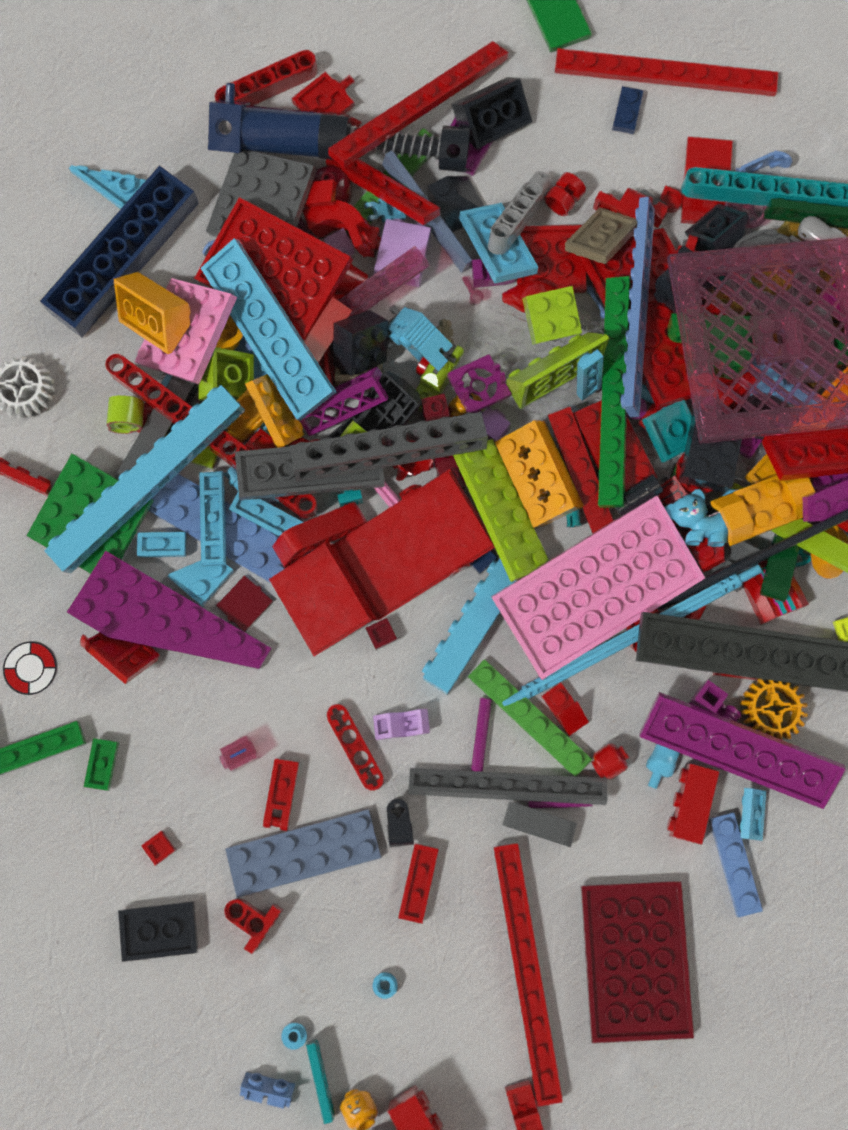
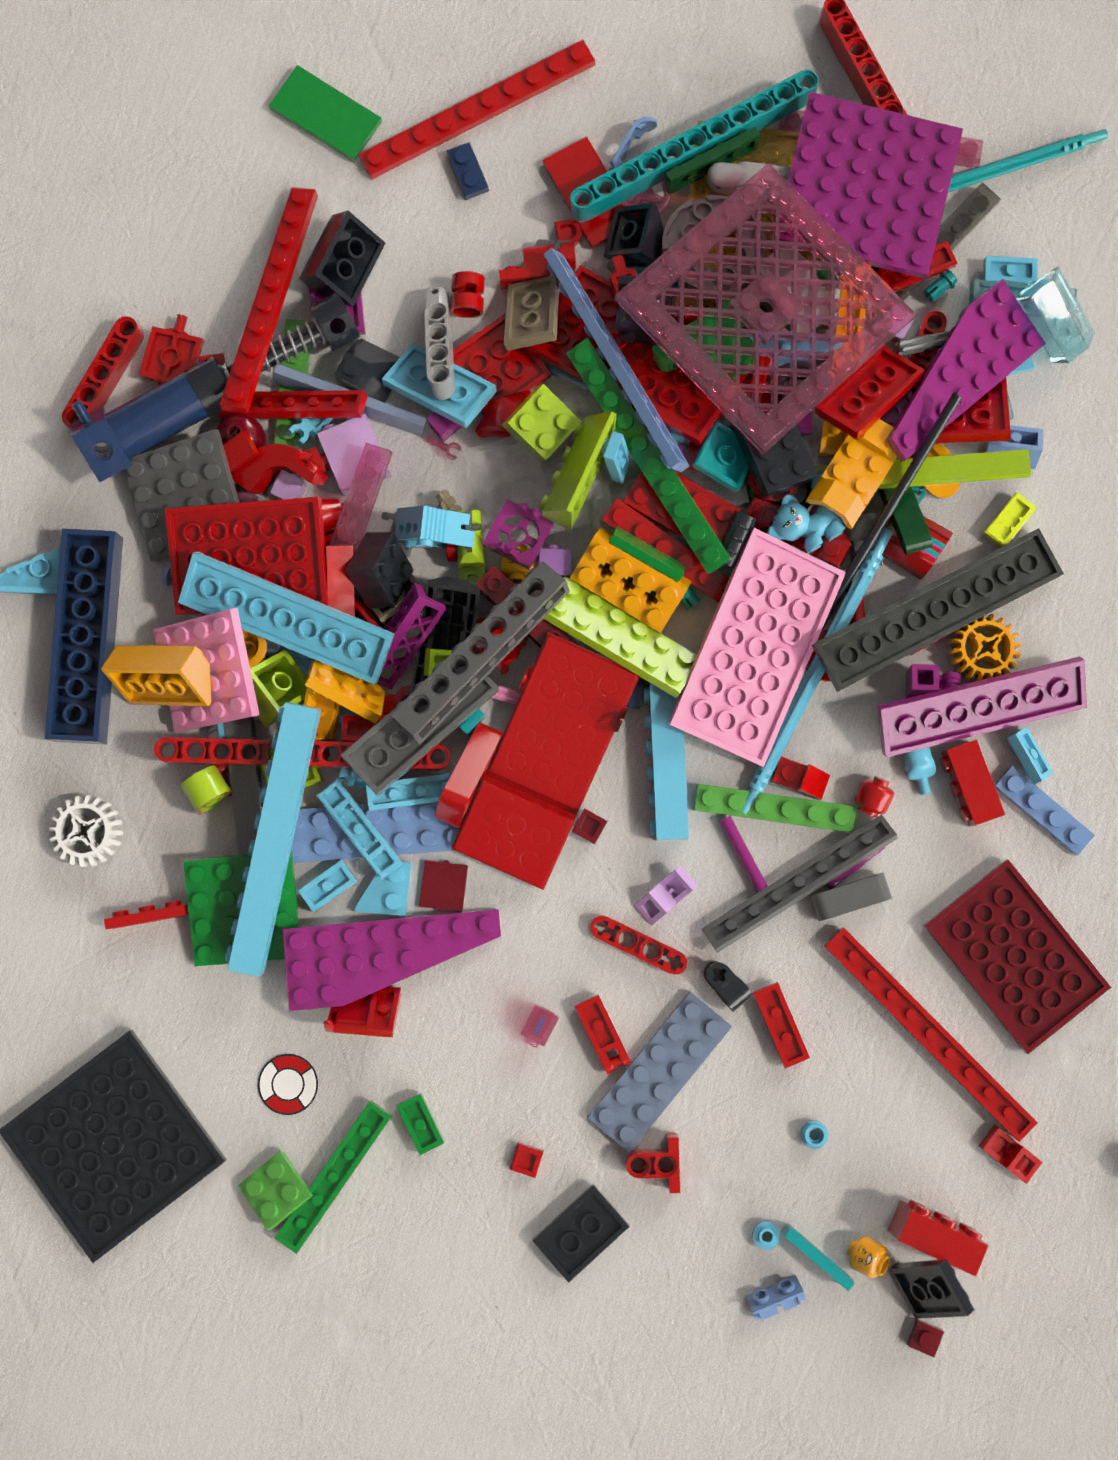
camera: 35 degrees left, 5 degrees up
none -> green tile [609,526,686,582]

